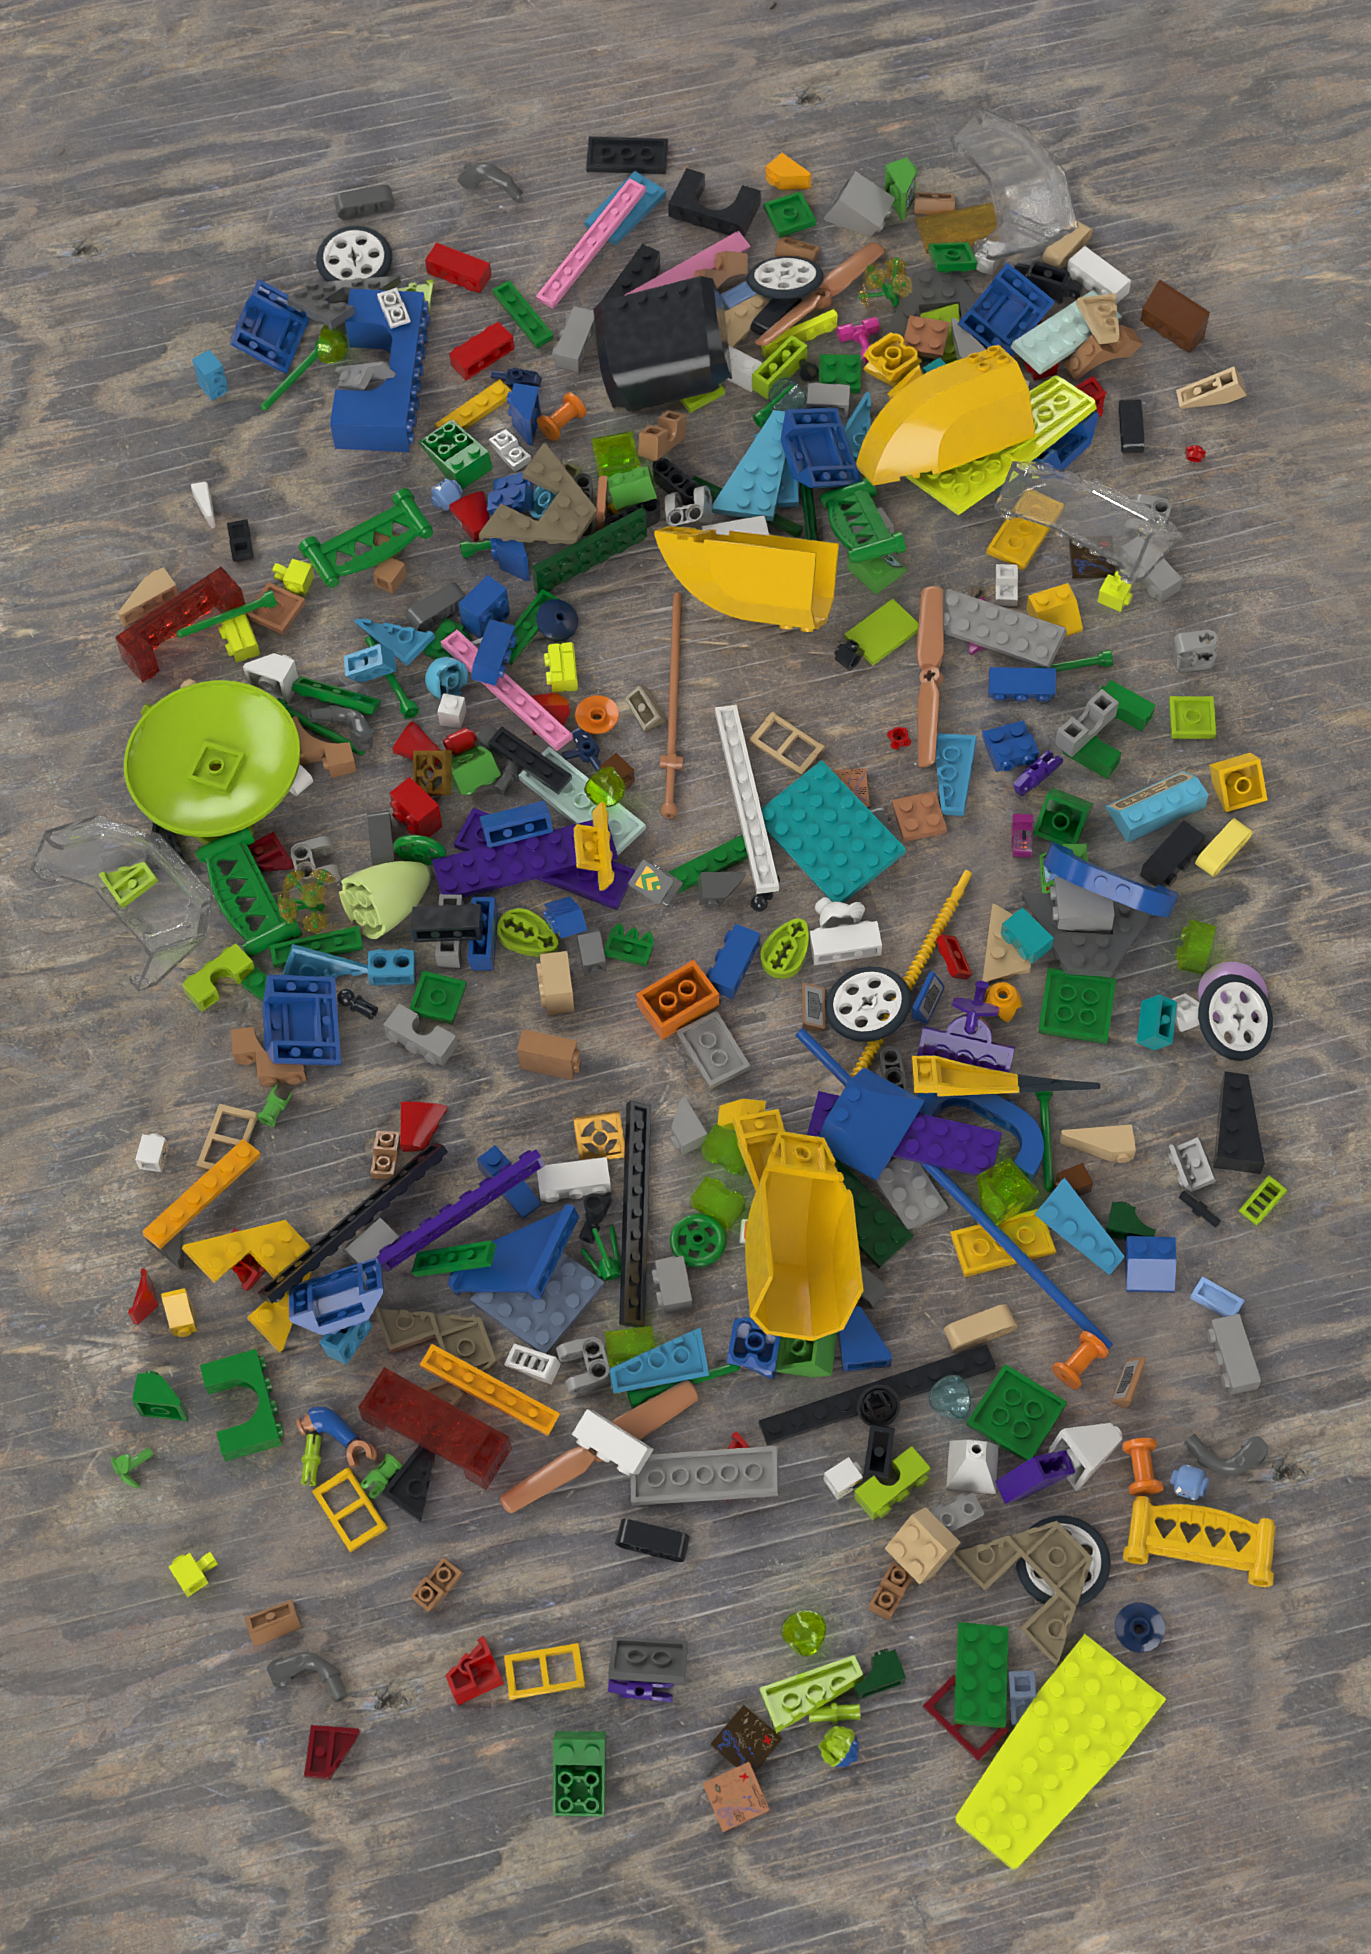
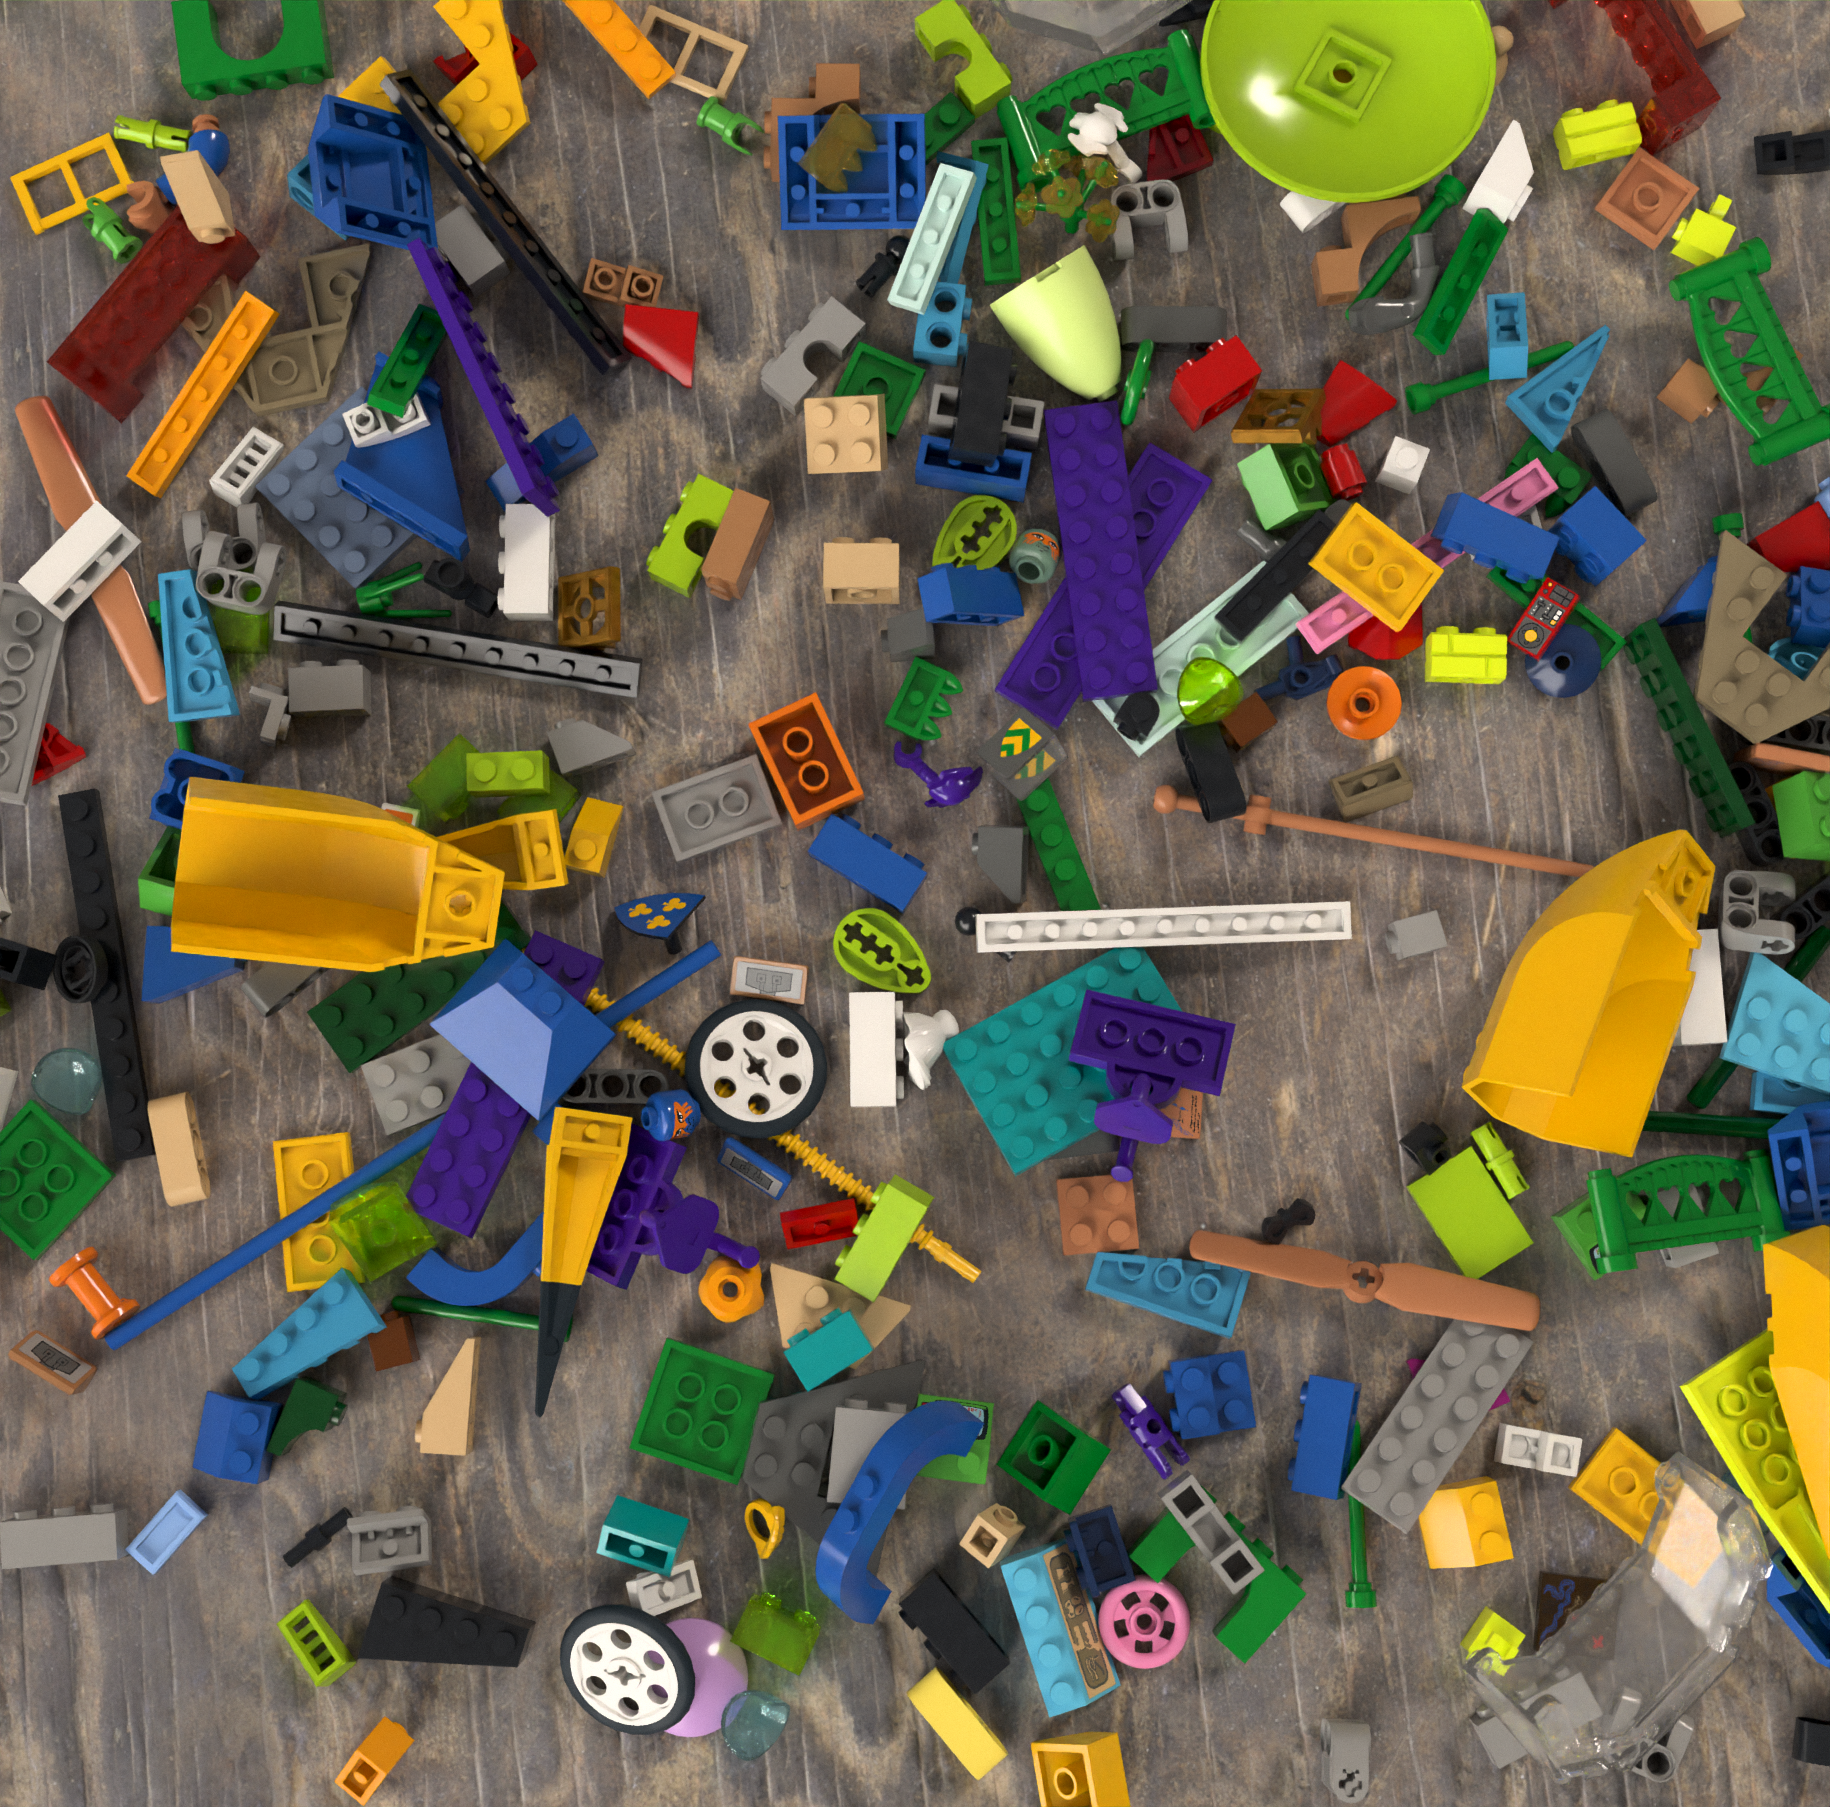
camera: 100 degrees right, 20 degrees up
green piece [177,590,278,638] -> none
black wing [381,1426,441,1522] -> none
medium azure cylinder [425,657,468,700] -> none
blue brick [480,801,553,848] -> none
yellow bracket [573,802,614,891] -> none
green plate [670,1214,727,1267] -> none
tan window [749,712,826,776] -> none
red plate [887,727,912,750] -> none
magenta leg [1011,814,1033,858] -> none
lime plate [1169,696,1216,739] -> none
none -> tan slope [160,150,236,244]
none -> light grey piece [196,531,286,615]
none -> light grey bracket [249,683,291,747]
none -> light orange slope [334,1716,415,1806]
none -> white slope [342,392,431,448]
none -> lime brick [466,750,550,798]
none -> blue shield [614,893,706,955]
none -> blue head [641,1089,701,1141]
none -> lime arch [646,473,734,598]
none -> clear light blue helmet [721,1689,790,1761]
none -> yellow piece [745,1498,785,1559]
none -> clear yellow plate [798,103,878,192]
none -> tan brick [804,394,888,474]
none -> lime brick [835,1174,935,1302]
none -> light aqua plate [887,163,977,315]
none -> dark purple piece [893,741,983,808]
none -> tan brick [959,1503,1026,1569]
none -> sand green head [1009,529,1062,584]
none -> dark blue bracket [1063,1504,1136,1598]
none -> white piece [1068,103,1143,184]
none -> dark purple plate [1069,989,1236,1182]
none -> bright pink plate [1098,1574,1190,1669]
none -> black plate [1113,692,1160,741]
none -> black beam [1175,717,1246,823]
none -> black piece [1261,1198,1315,1245]
none -> yellow plate [1308,502,1444,632]
none -> light grey brick [1385,910,1448,961]
none -> lime pin [1470,1121,1530,1199]
none -> tile [1507,577,1581,661]

